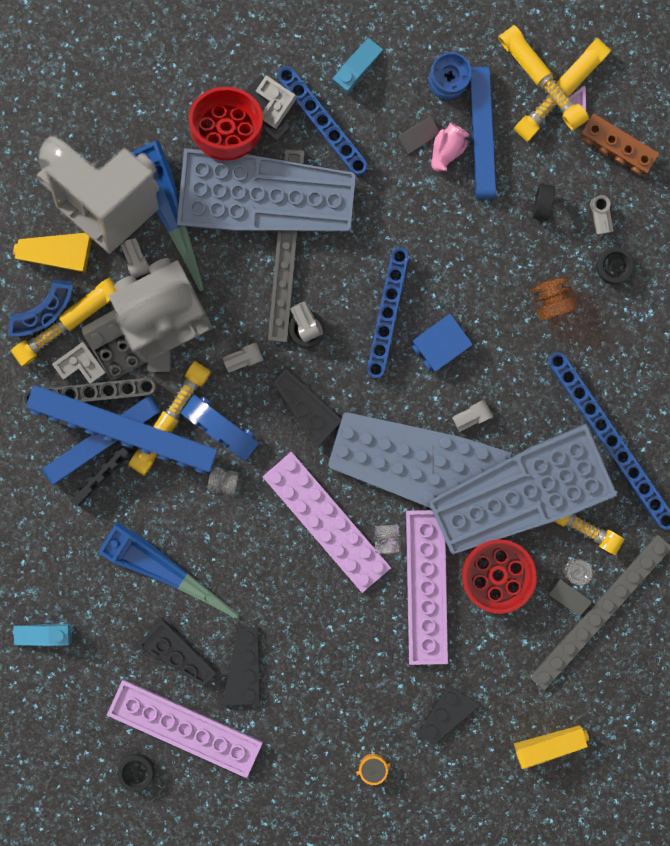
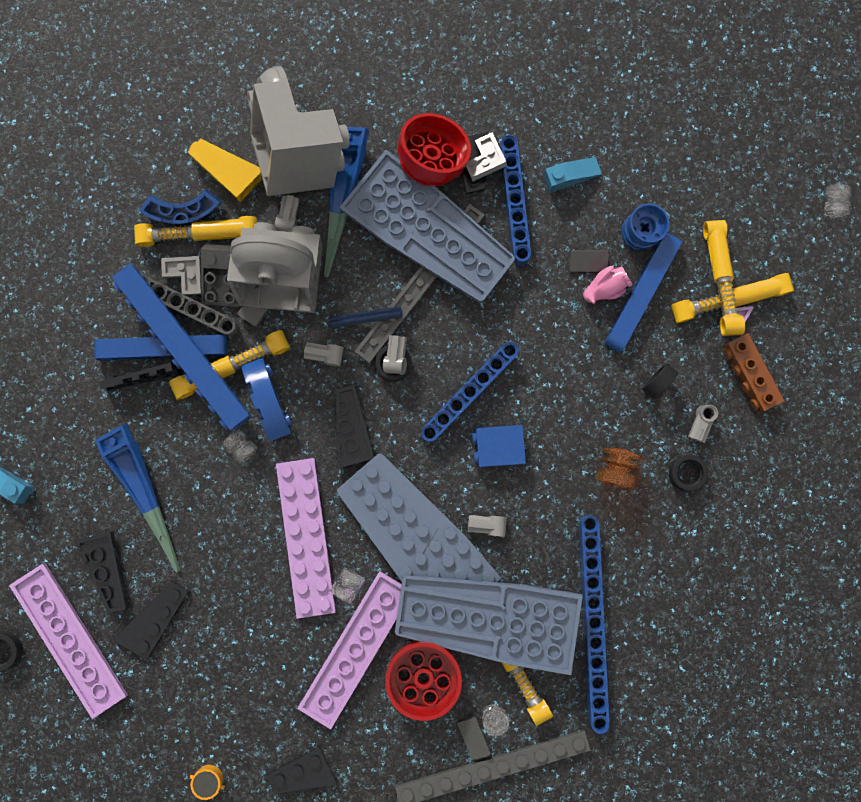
camera: 25 degrees right, 5 degrees down
none -> dark blue axle [329,306,403,328]

